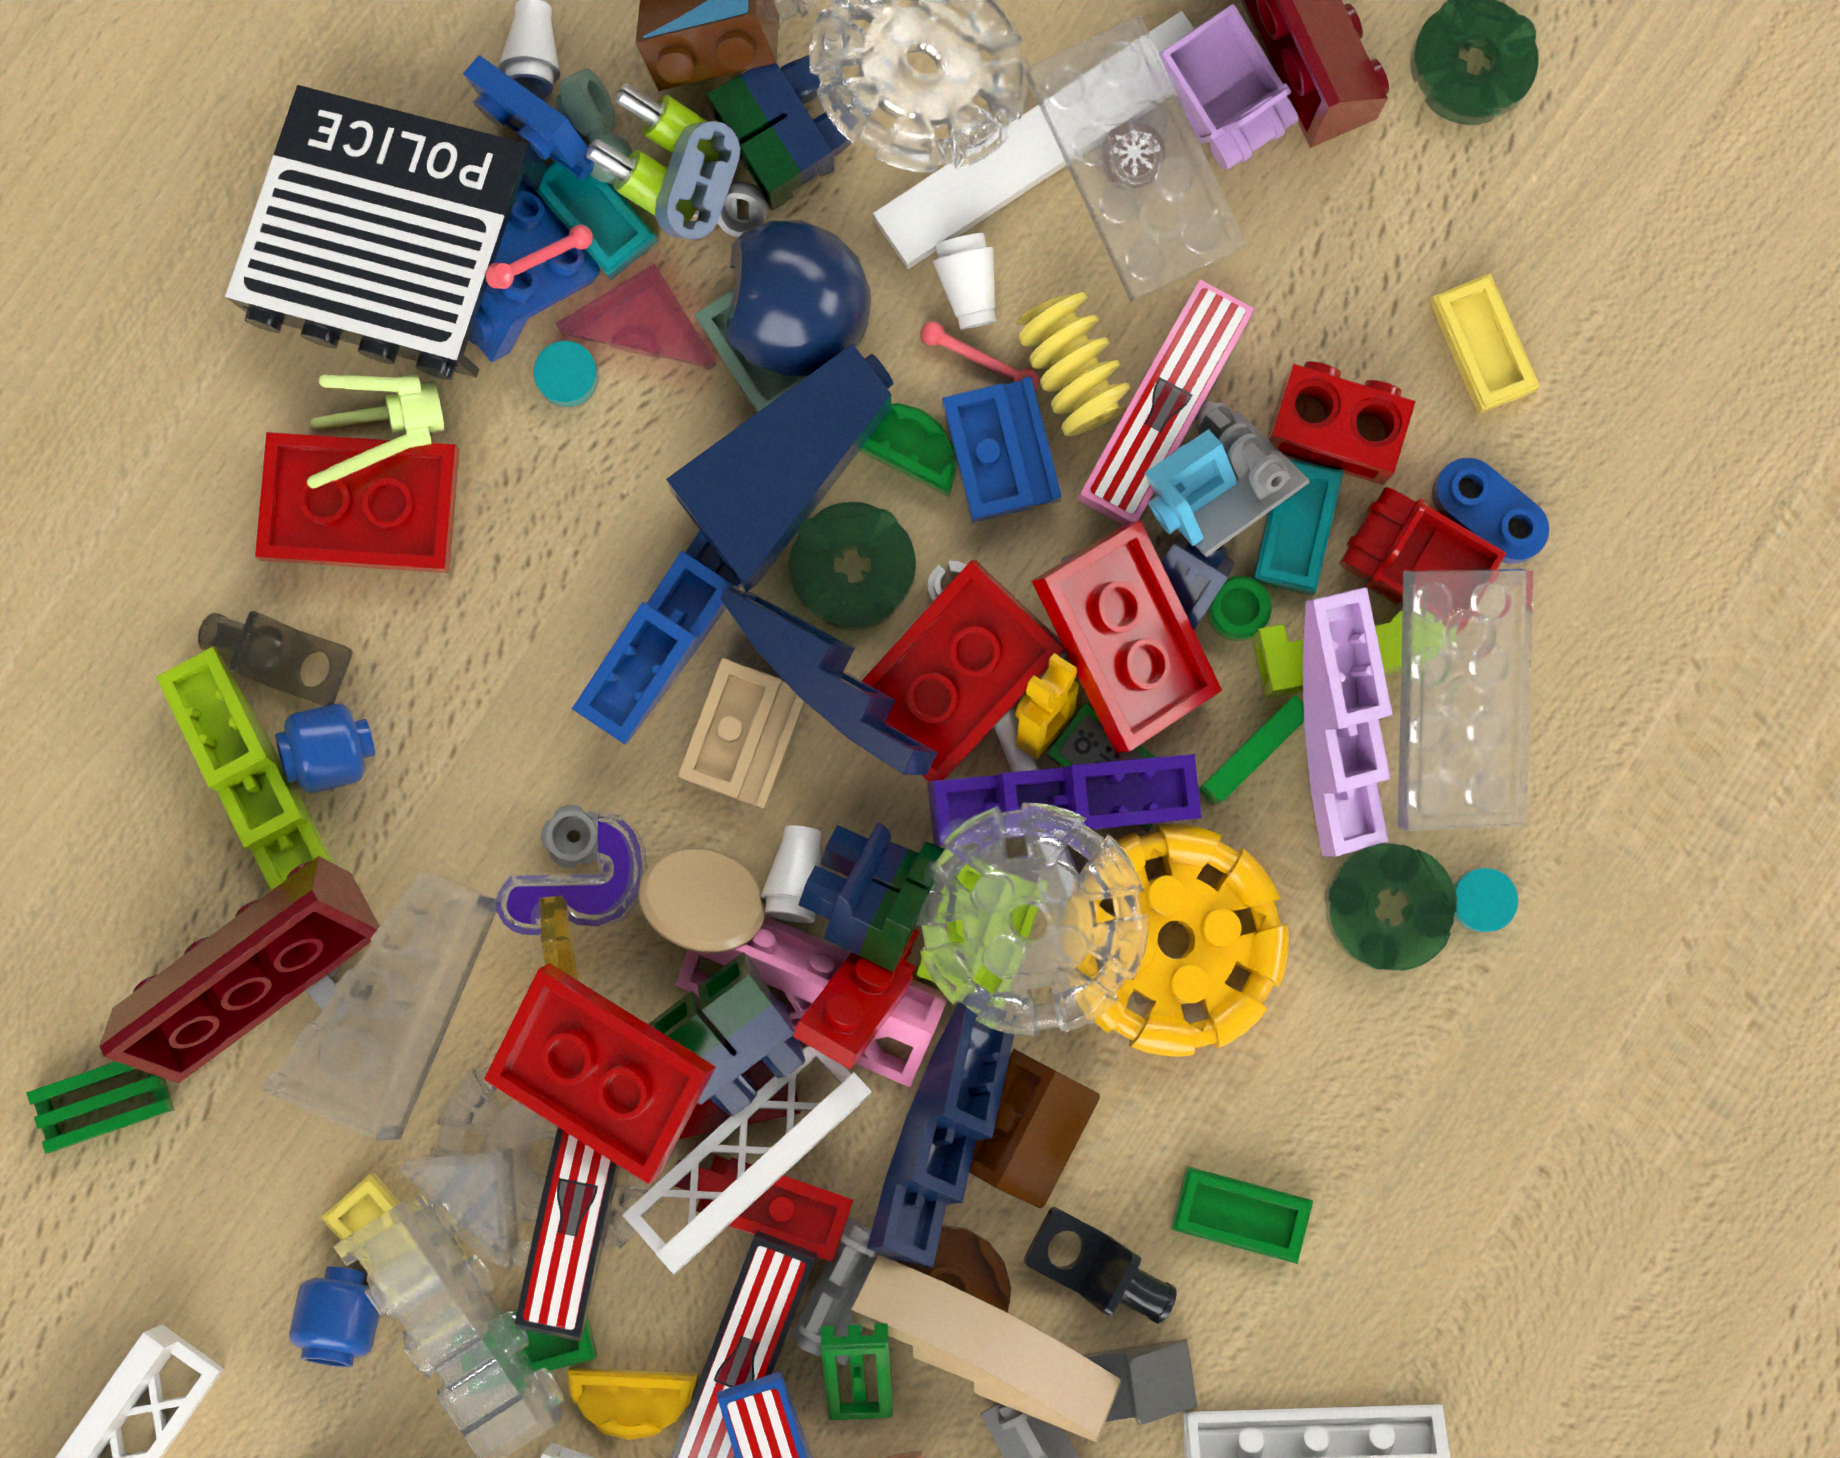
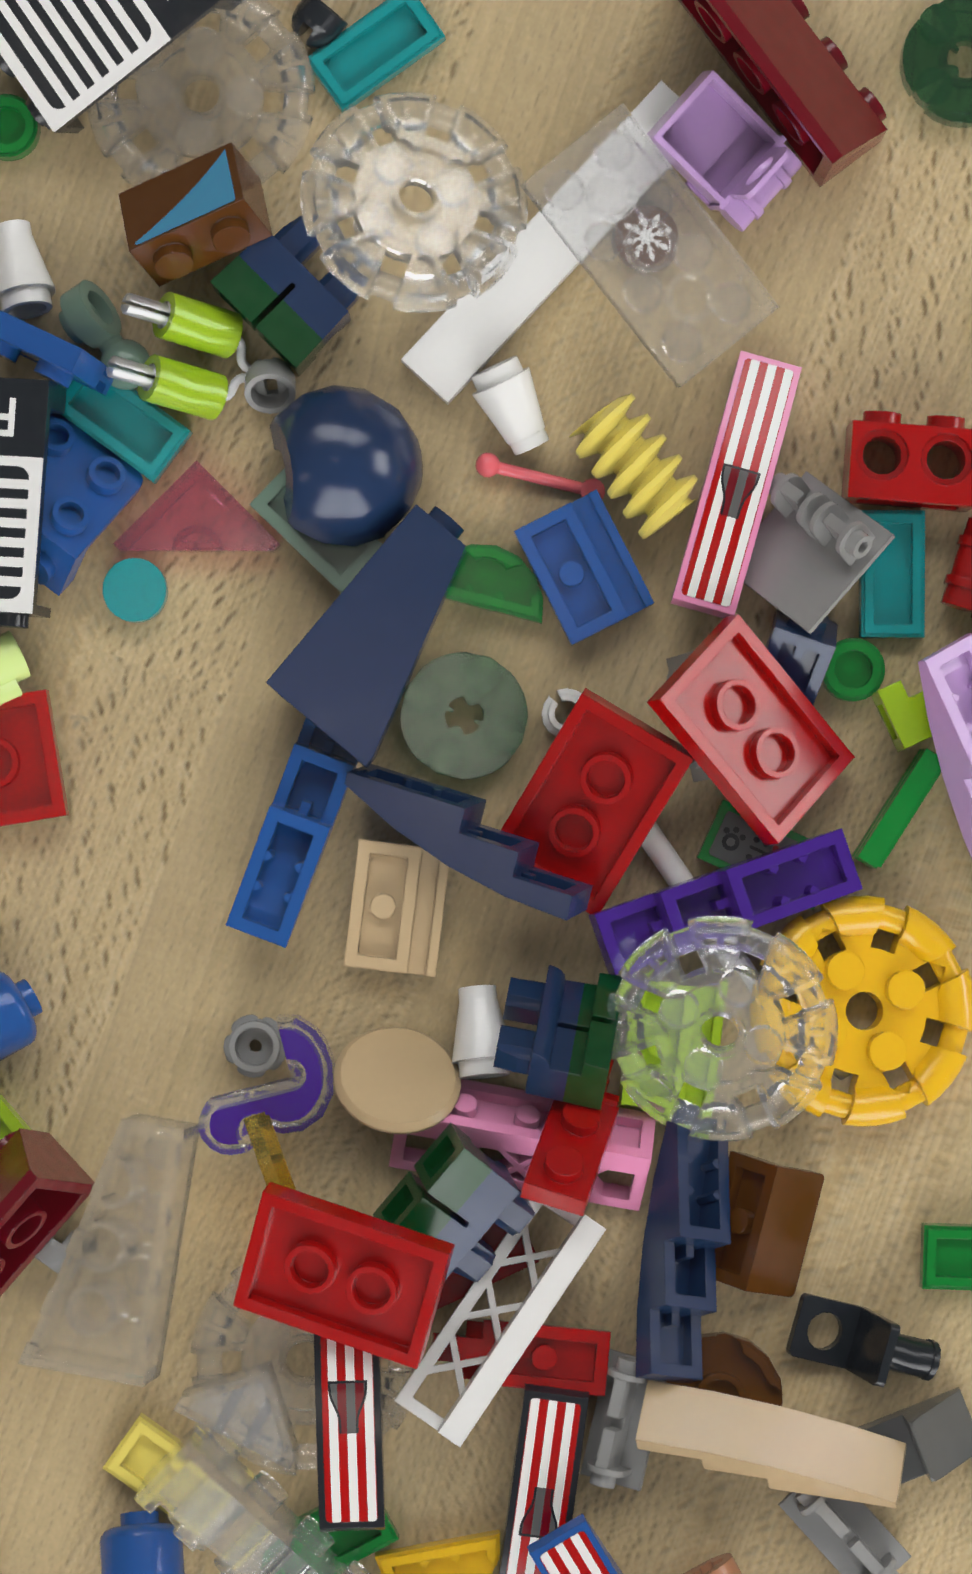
camera: 15 degrees left, 5 degrees up
coral hinge [485,224,593,289] -> none
sand blue beam [655,121,740,240] -> none
green tile [821,1323,893,1421] -> none
yellow plate [1015,653,1079,760] -> none
medium azure bracket [1145,429,1238,546] -> none

